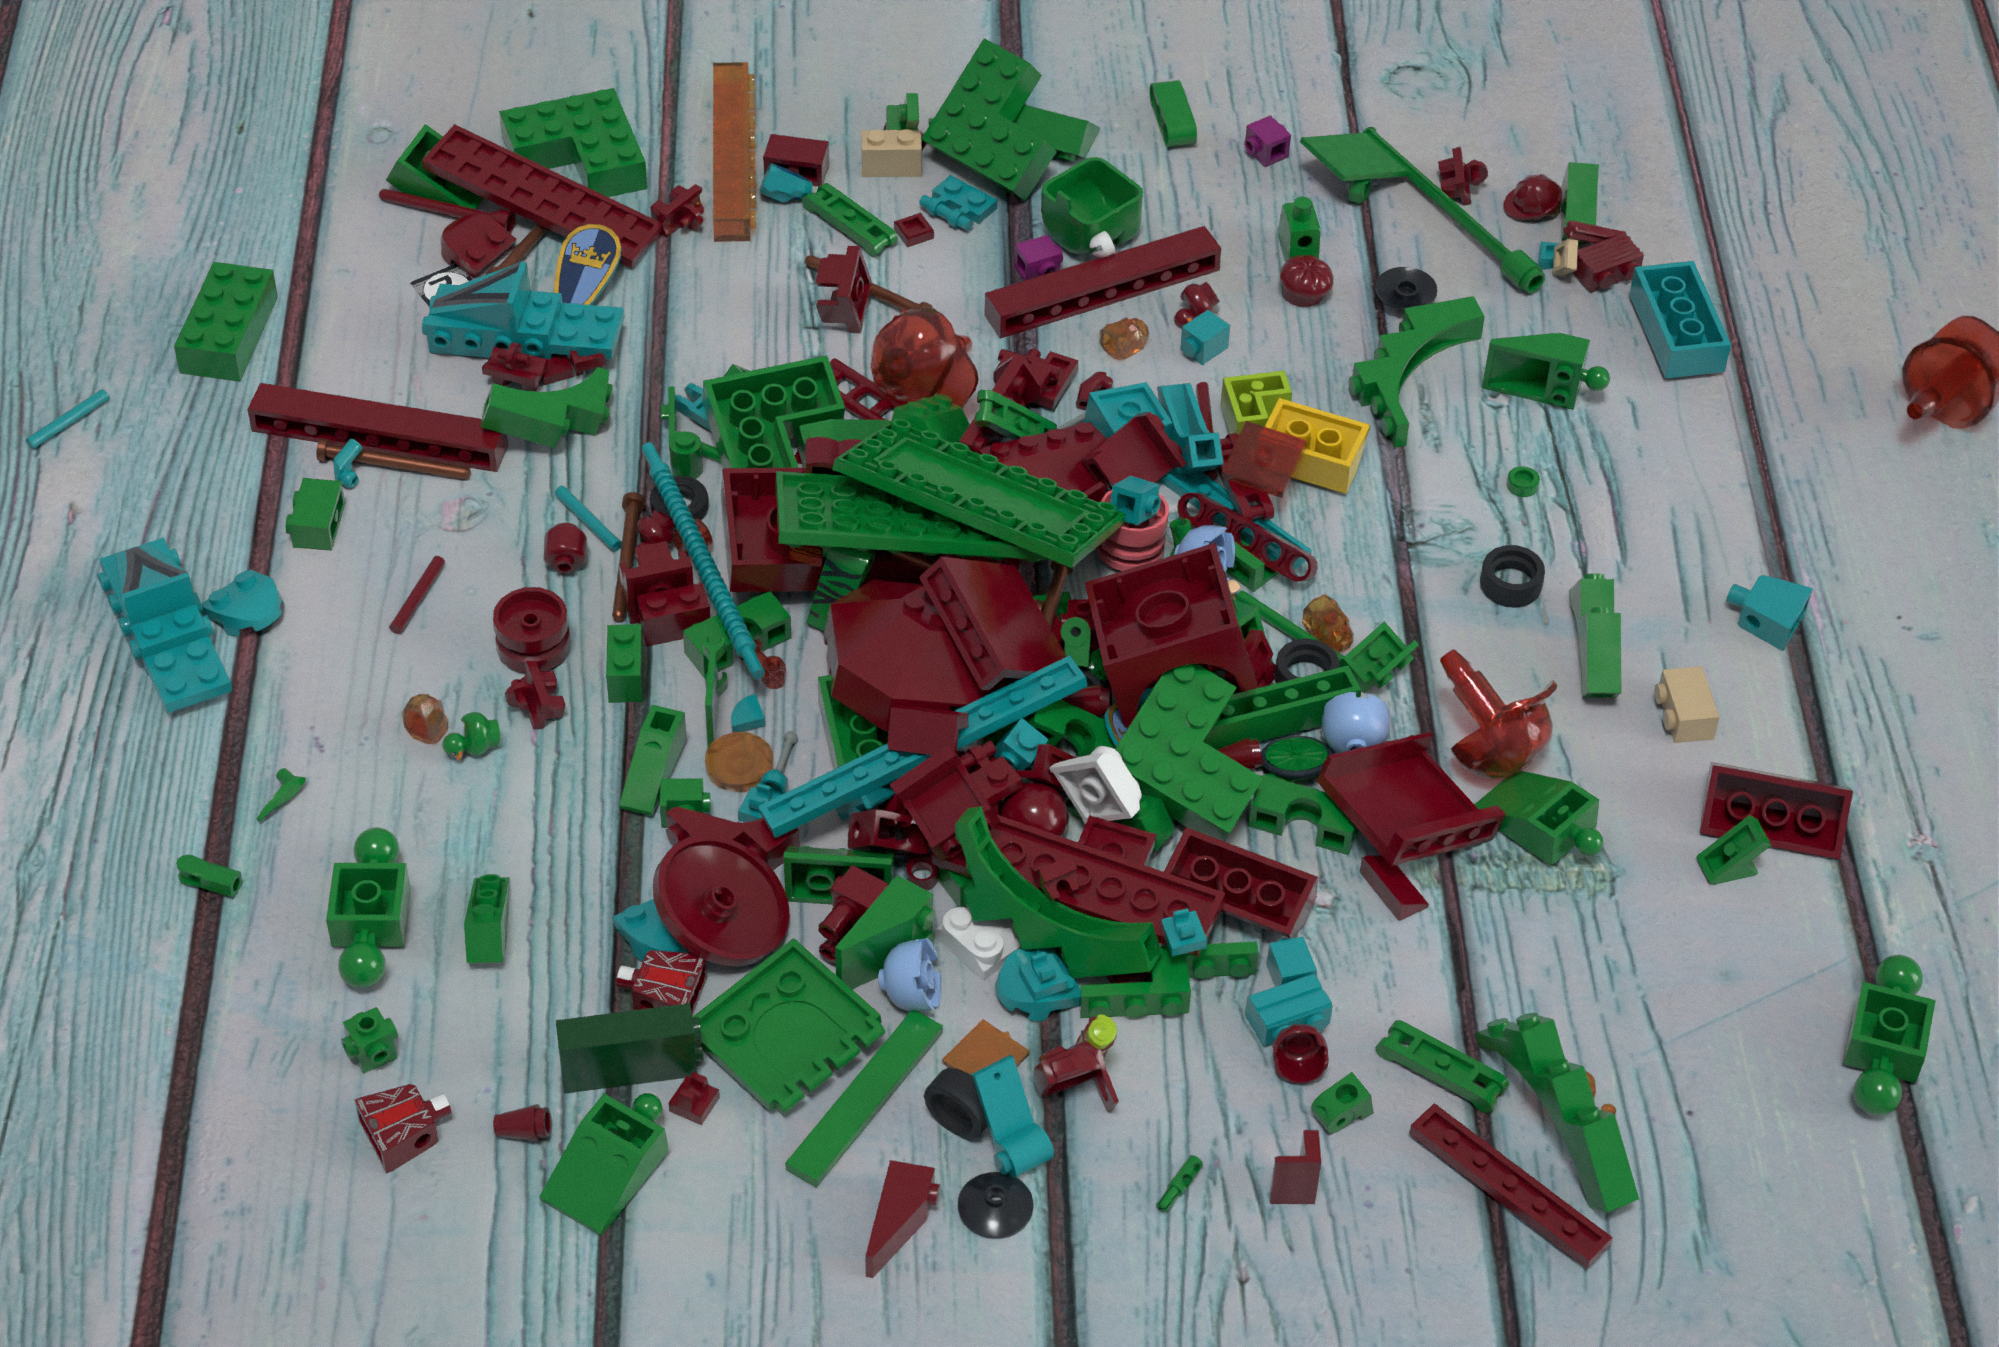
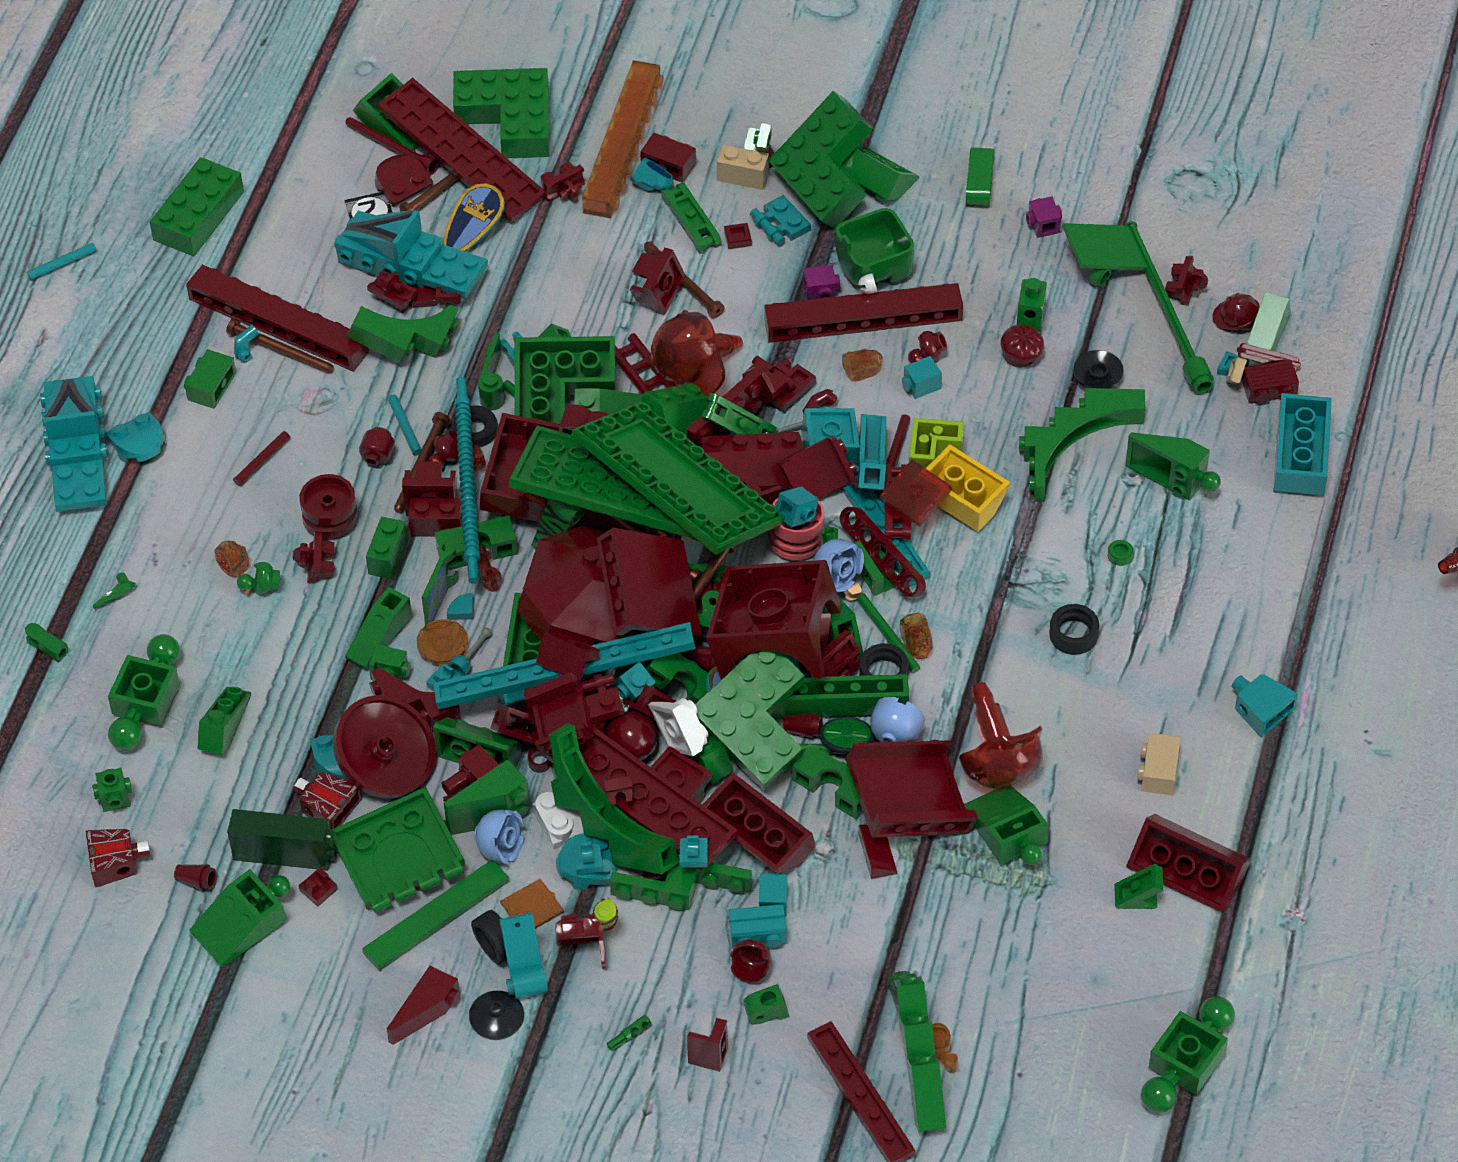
camera: 20 degrees right, 5 degrees up
green bracket [1339,621,1419,693] -> none
green plate [1375,1020,1509,1113] -> none
green arch [1569,573,1622,698] -> none

